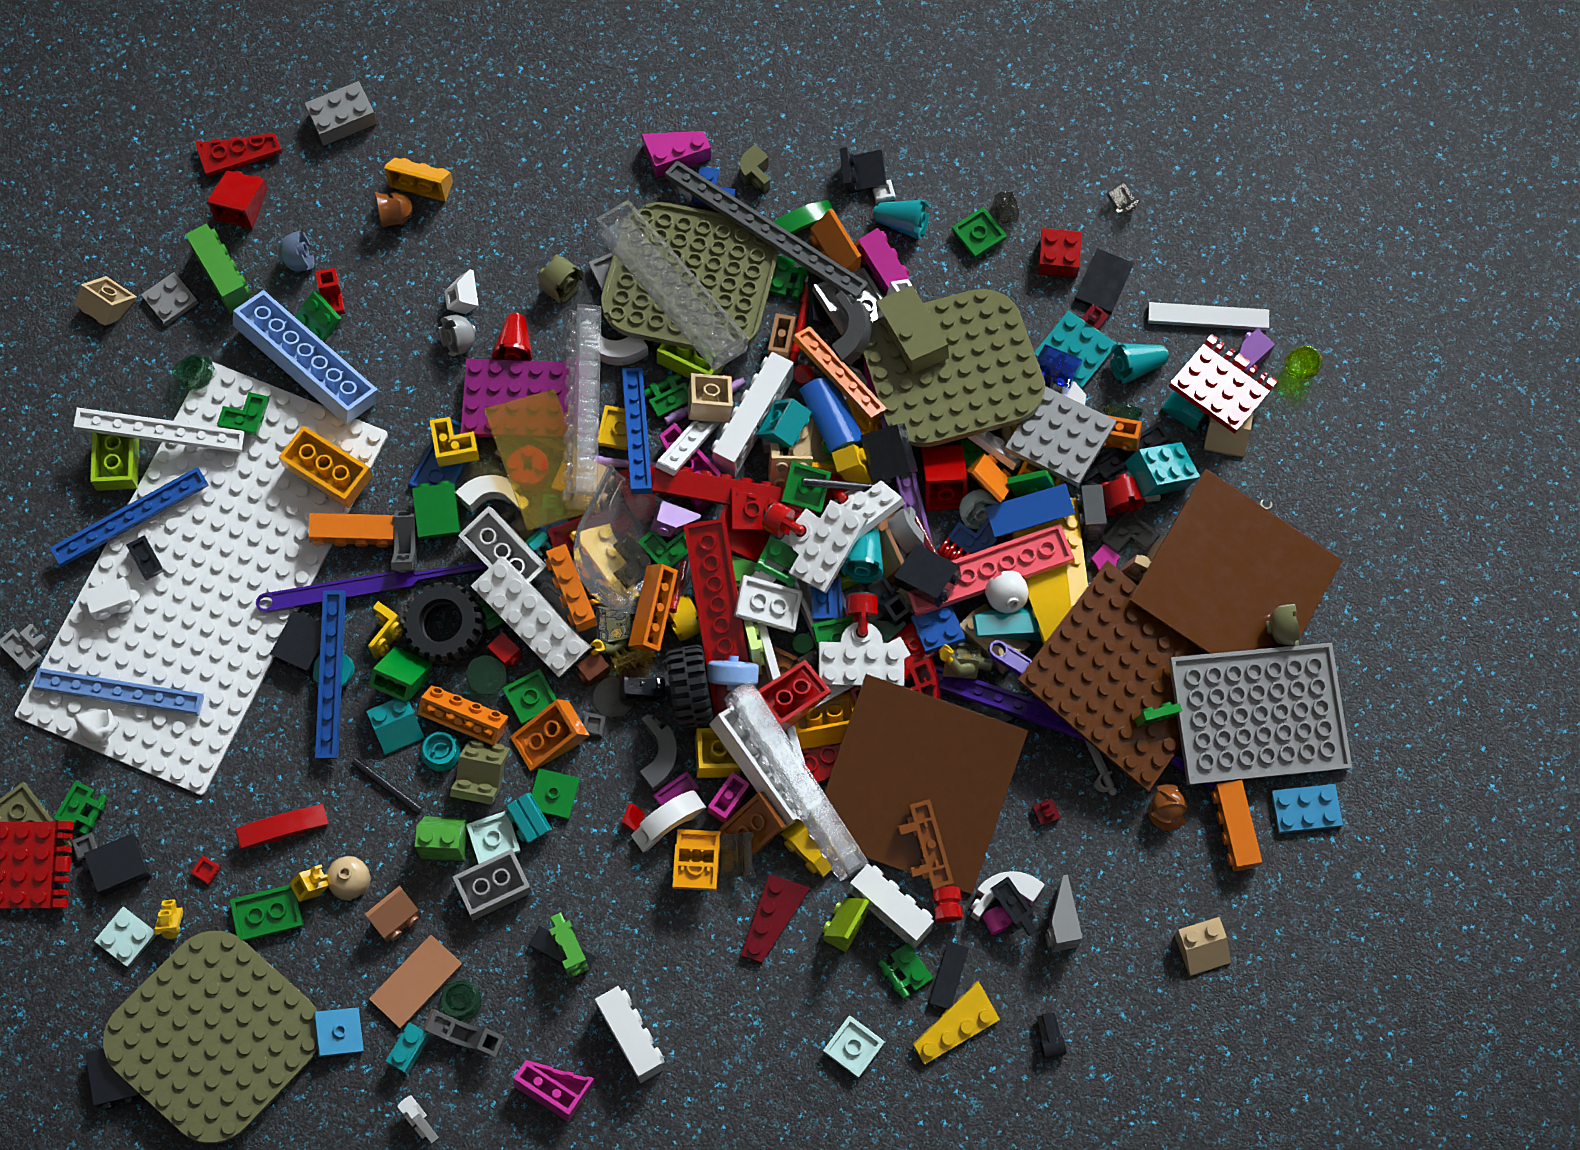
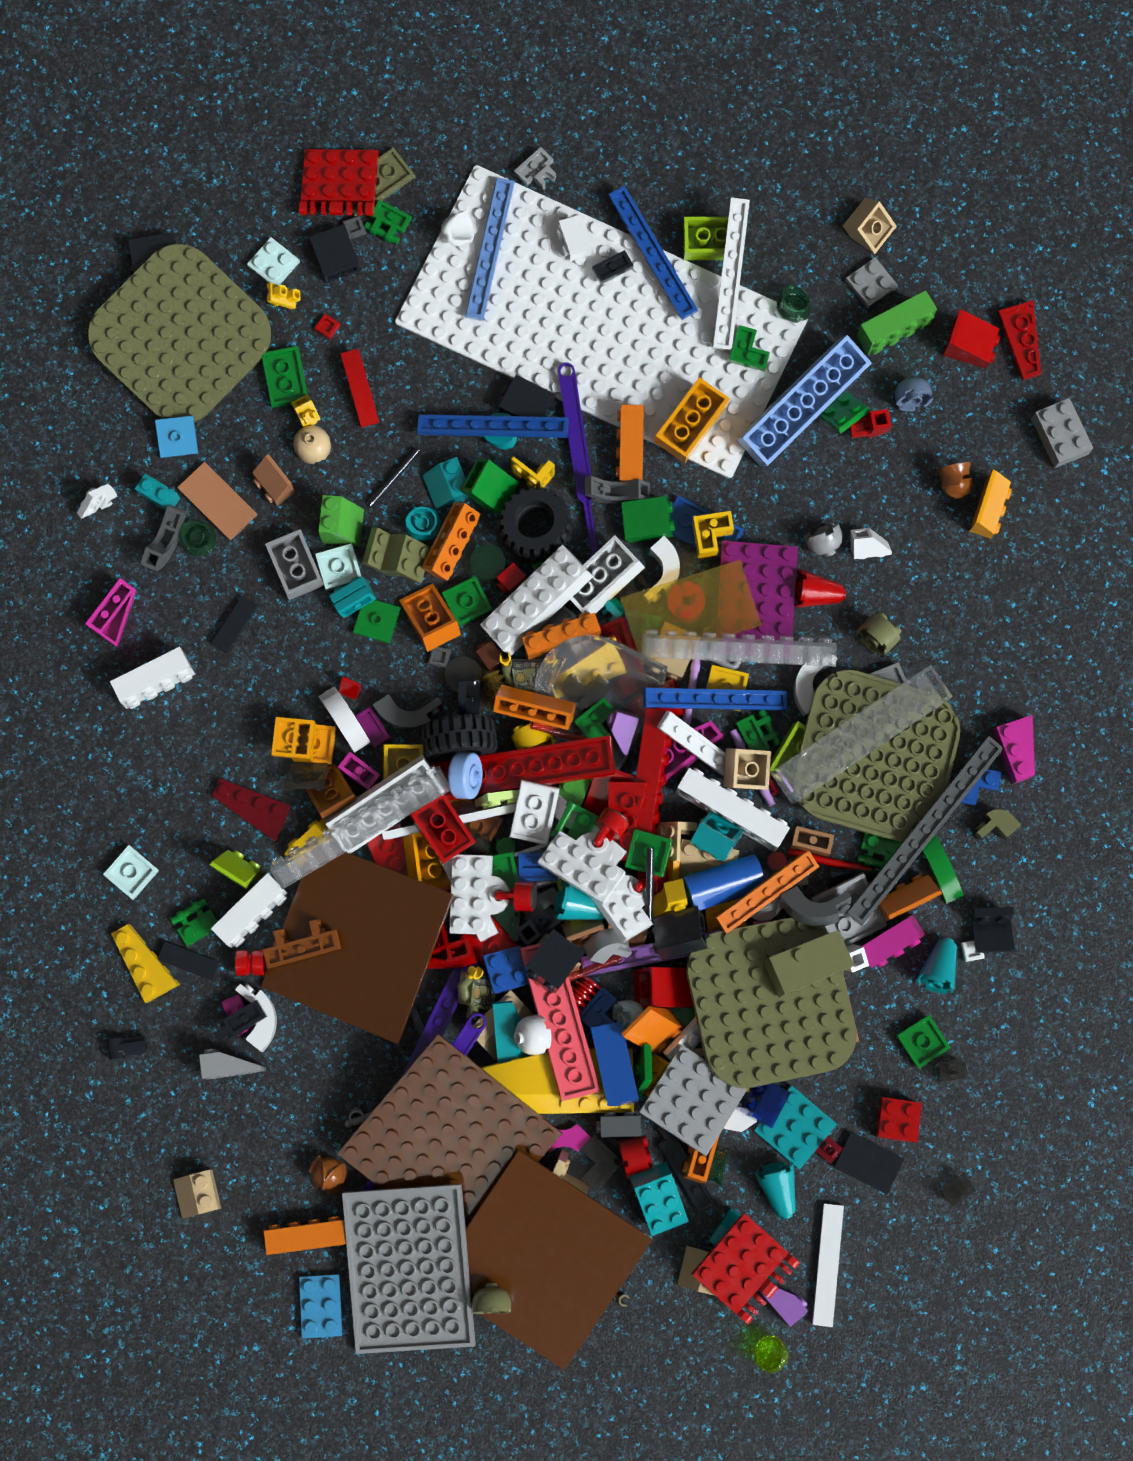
camera: 90 degrees right, 10 degrees up
bright green hips [549,913,589,979] -> none
dark red tile [1032,798,1061,827] -> none
green plate [1134,702,1183,727] -> none

